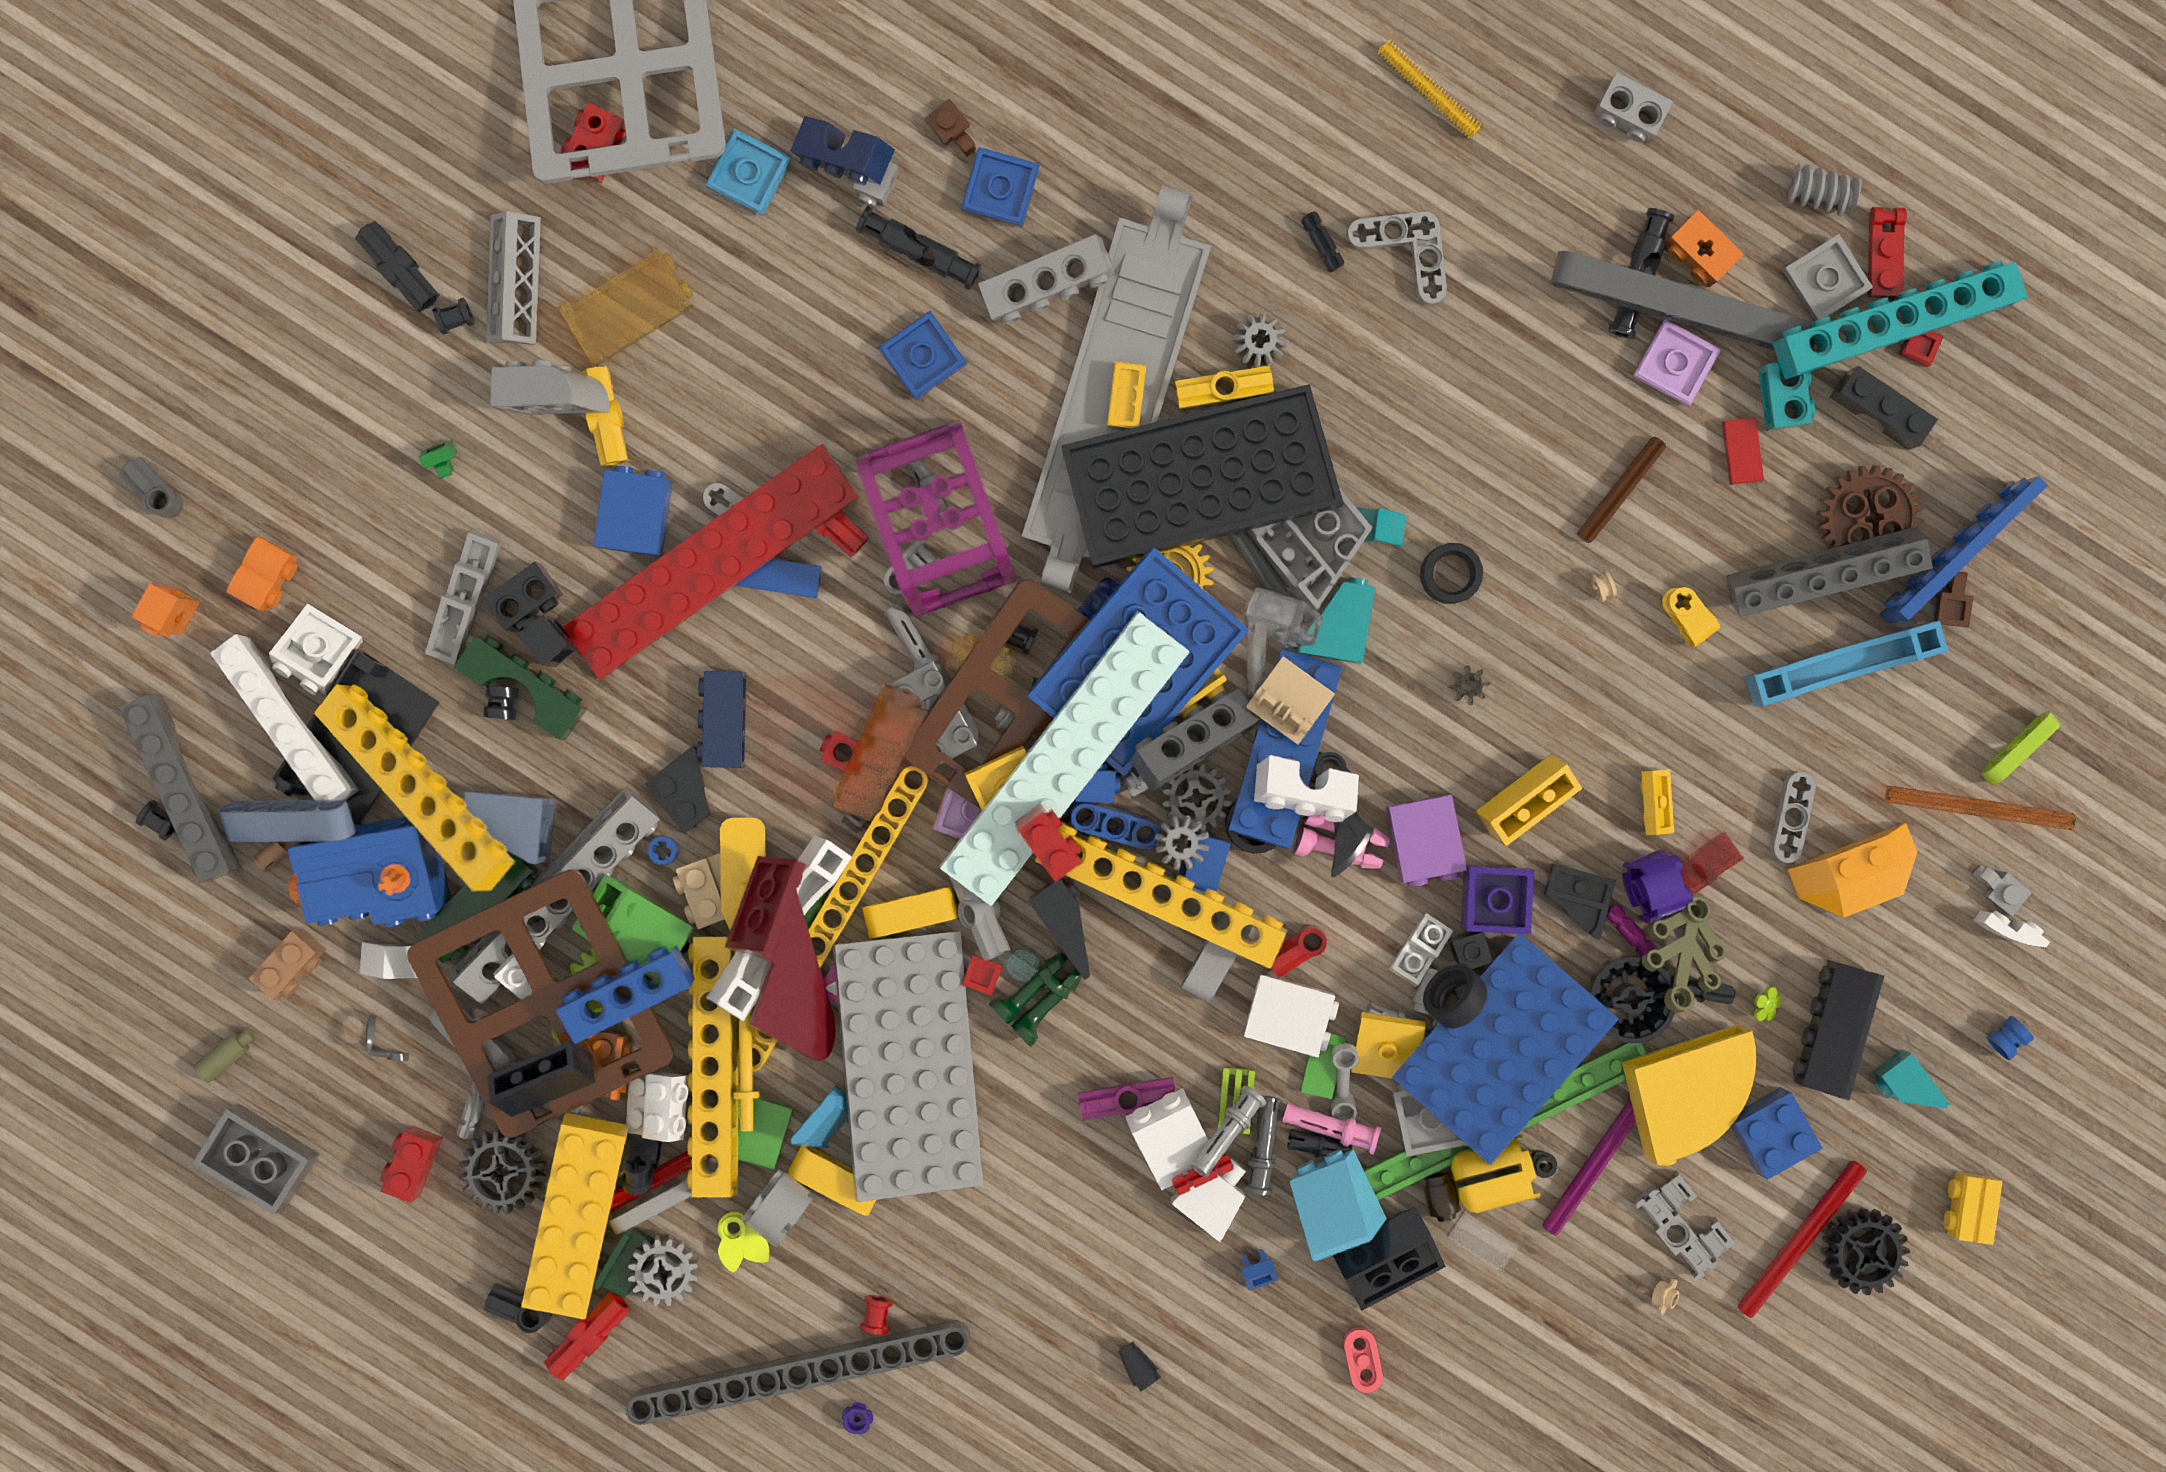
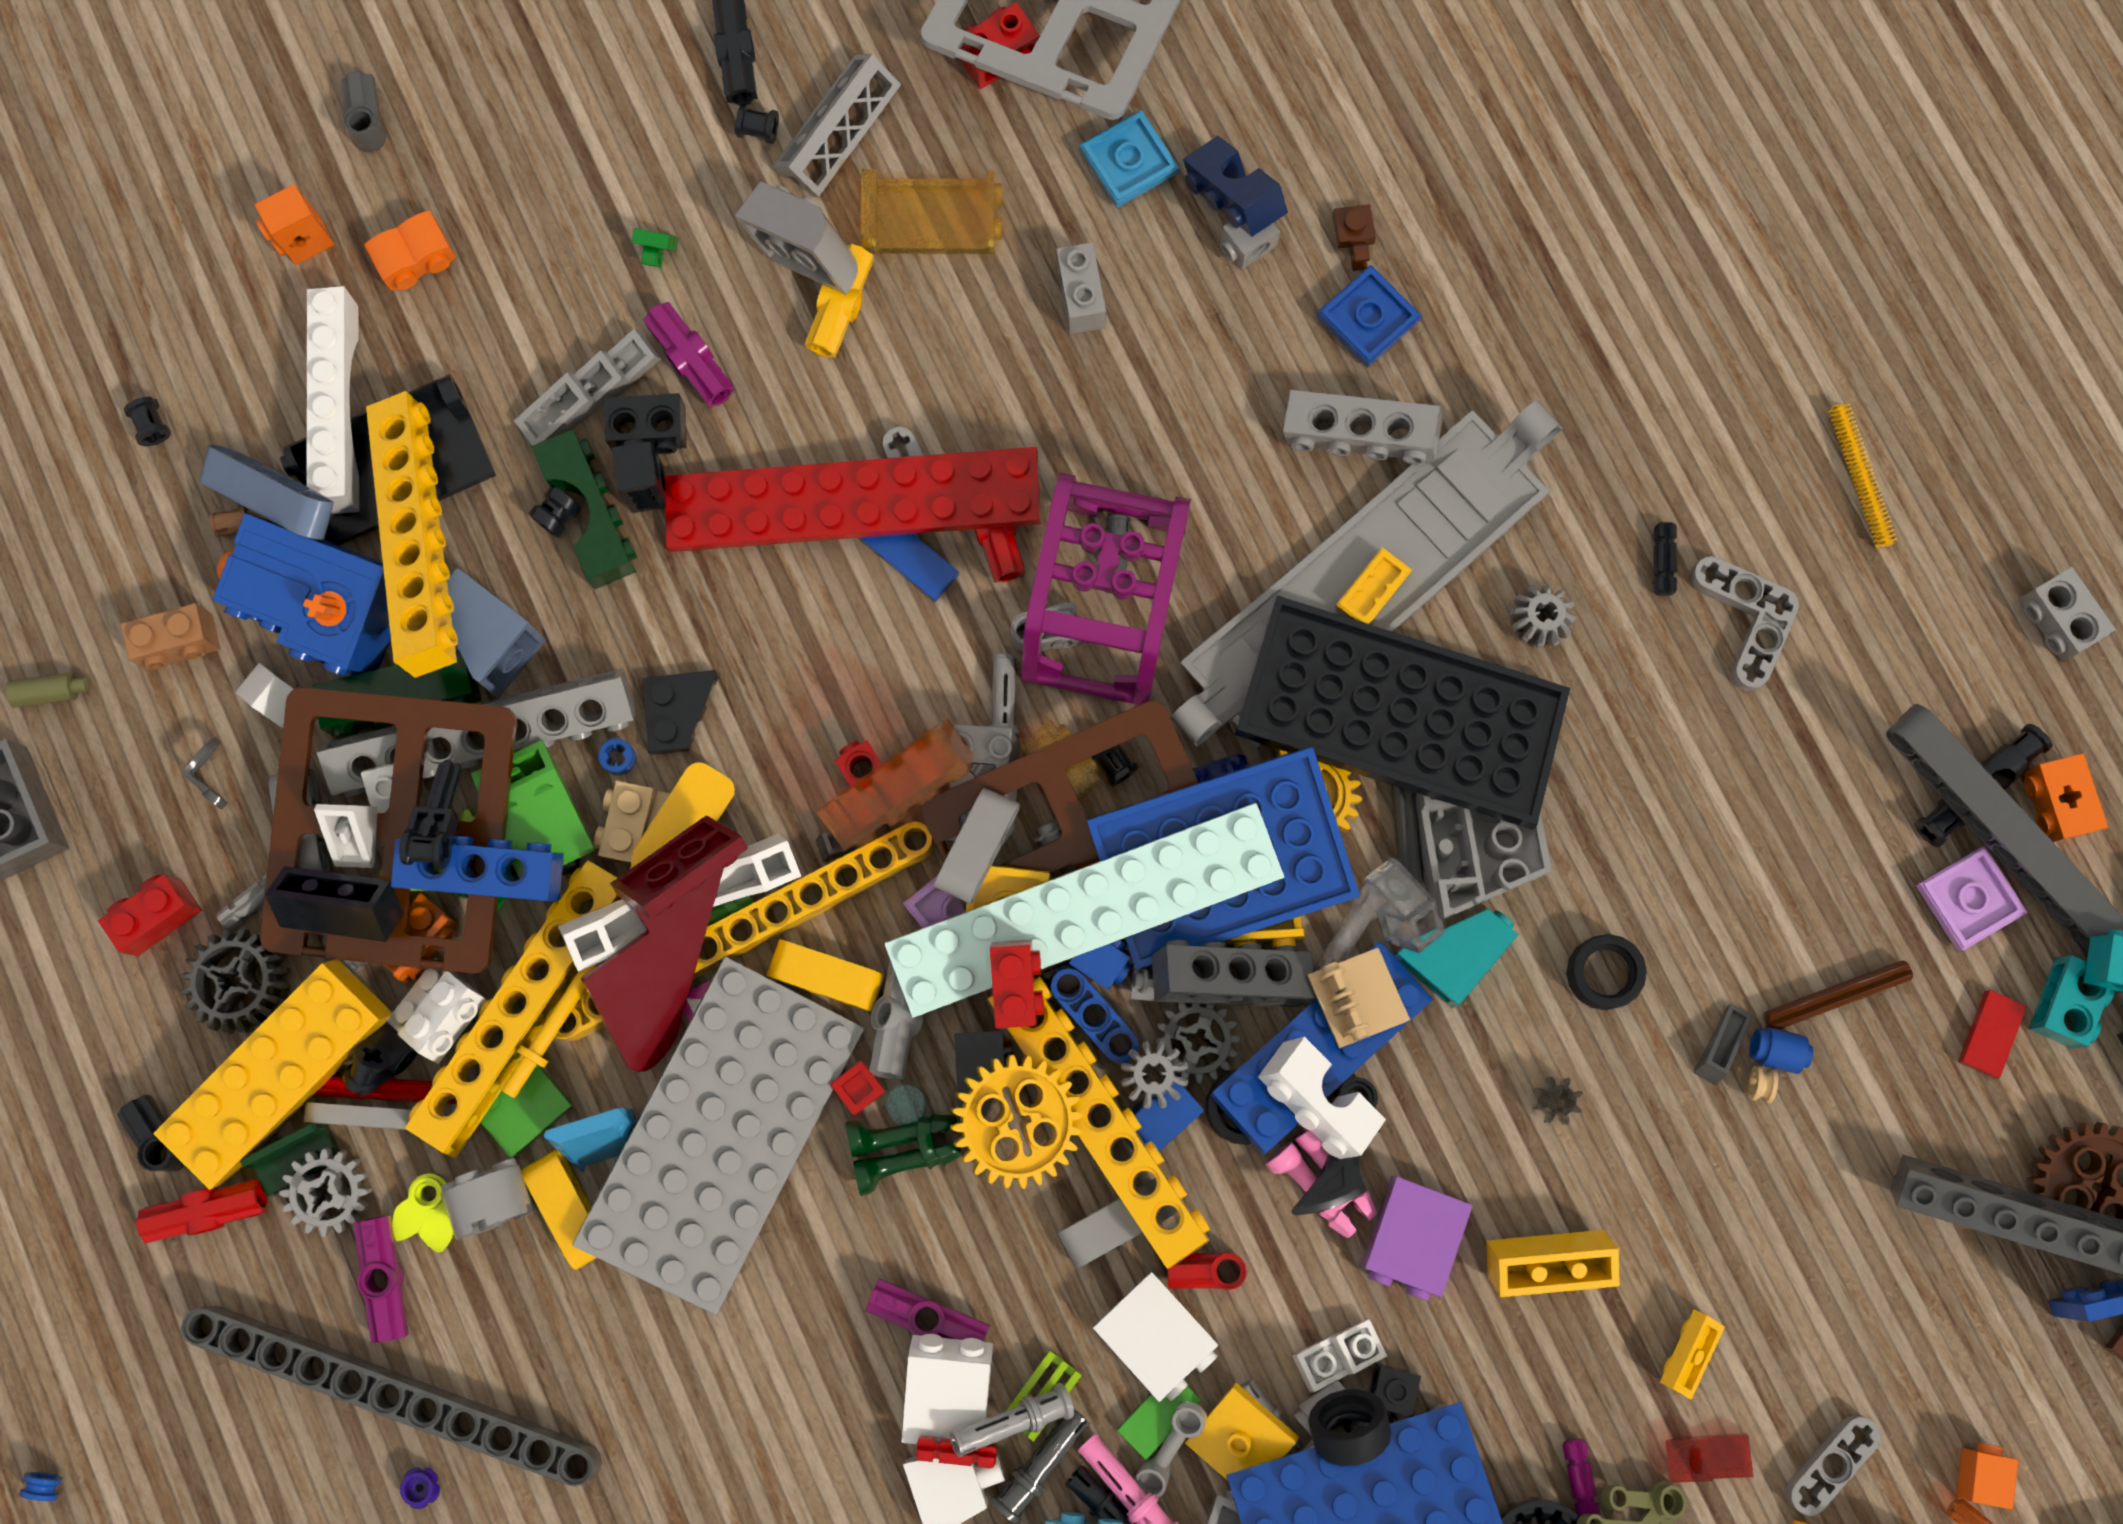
camera: 30 degrees right, 10 degrees down
dark grey arch [119,694,241,883] -> none
white plate [269,604,363,695] -> none
blue brick [594,465,673,557] -> none
dark blue brick [697,671,747,768] -> none
black piece [856,206,982,290] -> none
red bush [860,1295,893,1335] -> none
blue plate [878,311,967,401] -> none
yellow piece [1175,365,1274,409] -> none
teal slope [1356,507,1407,547] -> none
brick [1461,865,1534,934] -> none
black wing [1544,863,1616,940] -> none
dark purple brick [1622,849,1693,923] -> none
yellow piece [1662,587,1721,648] -> none
dark azure arch [1744,620,1949,707] -> none
none -> white slope [314,804,378,868]
none -> magenta piece [353,1215,409,1343]
none -> black connector [399,760,462,868]
none -> magenta piece [643,301,735,408]
none -> light grey beam [934,787,1020,904]
none -> yellow gear [950,1055,1083,1189]
none -> light grey brick [1056,242,1106,334]
none -> dark grey piece [1693,1004,1752,1085]
none -> blue brick [1749,1027,1813,1074]
none -> orange brick [1956,1442,2018,1510]

